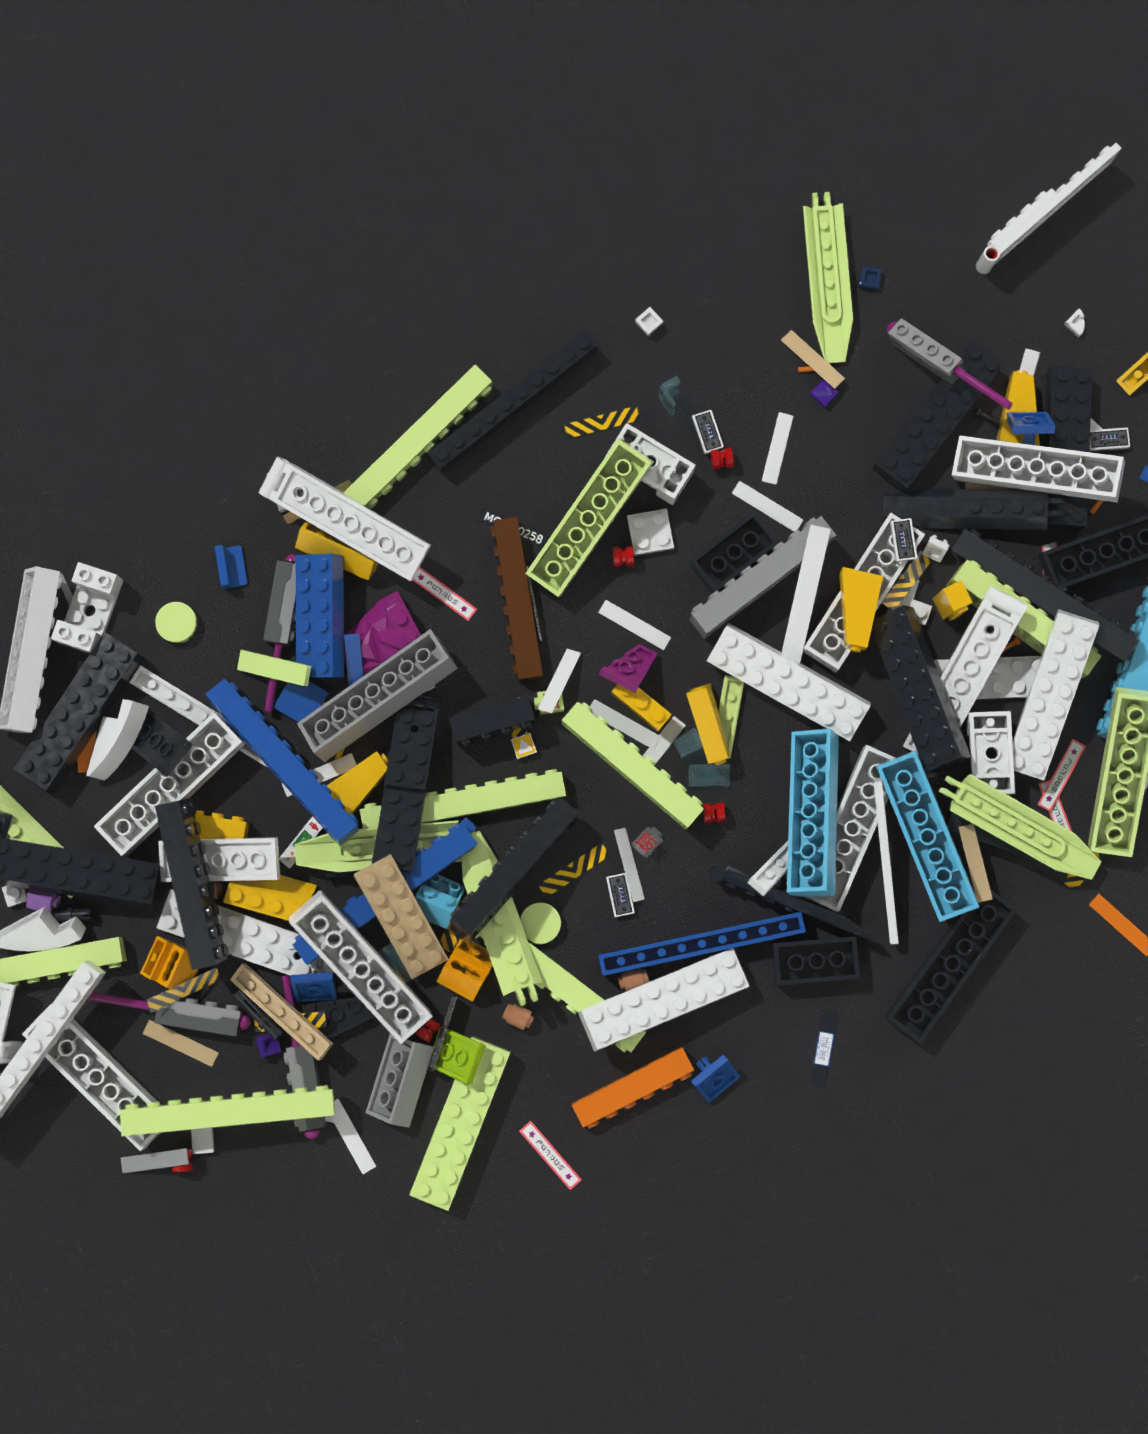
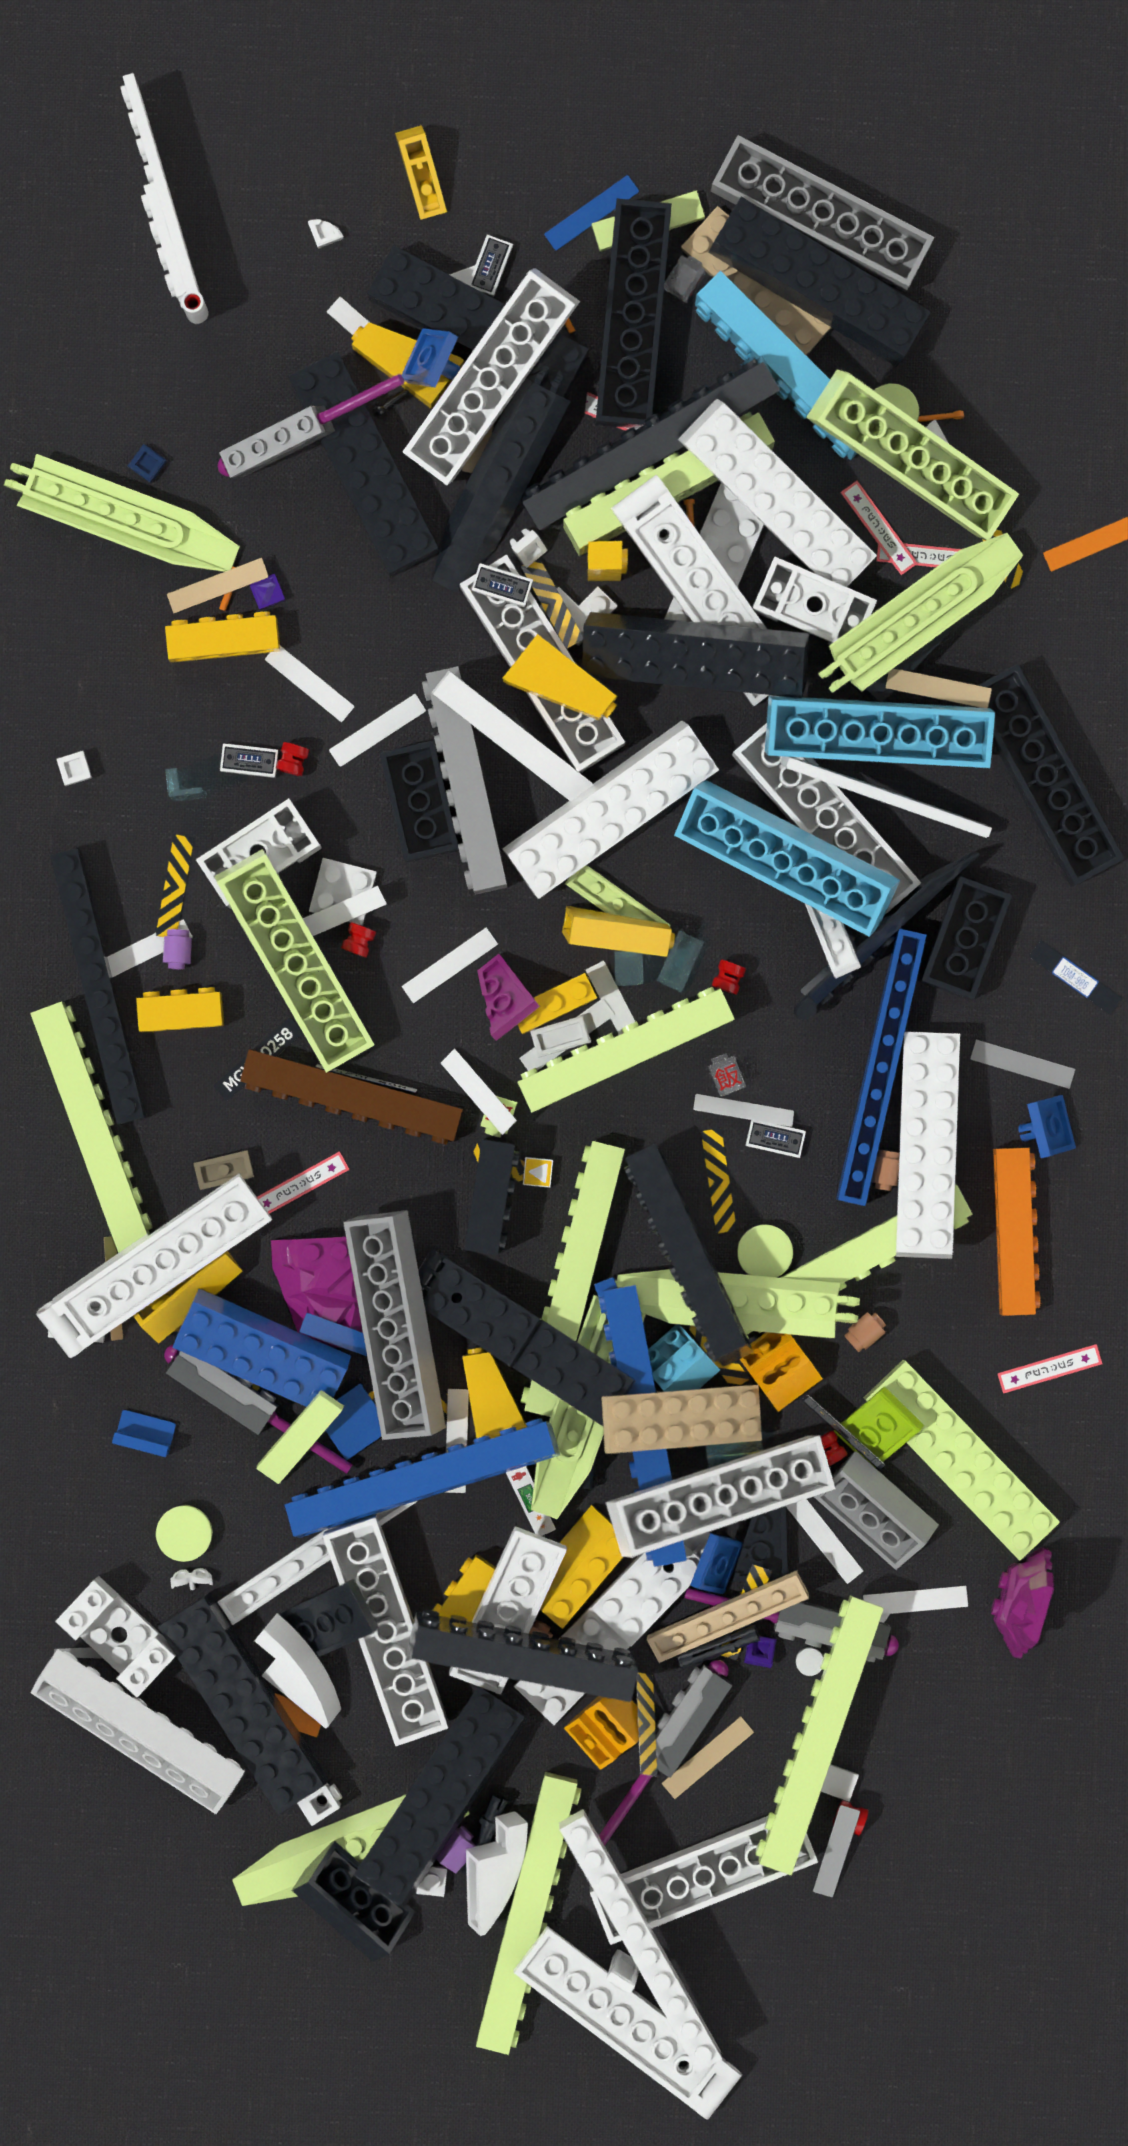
camera: 65 degrees left, 5 degrees up
none -> white sticker [107,919,193,977]
none -> yellow brick [136,987,224,1032]
none -> medium lavender brick [163,929,192,969]
none -> yellow brick [165,611,280,662]
none -> white piece [170,1568,213,1590]
none -> dark tan plate [194,1150,255,1190]
none -> white brick [297,1783,342,1826]
none -> white sticker [302,886,387,936]
none -> white tile [530,1016,591,1058]
none -> white sticker [786,1499,863,1584]
none -> white tile [796,1647,823,1676]
none -> light grey sticker [971,1040,1075,1089]
none -> magenta wedge [991,1547,1054,1659]

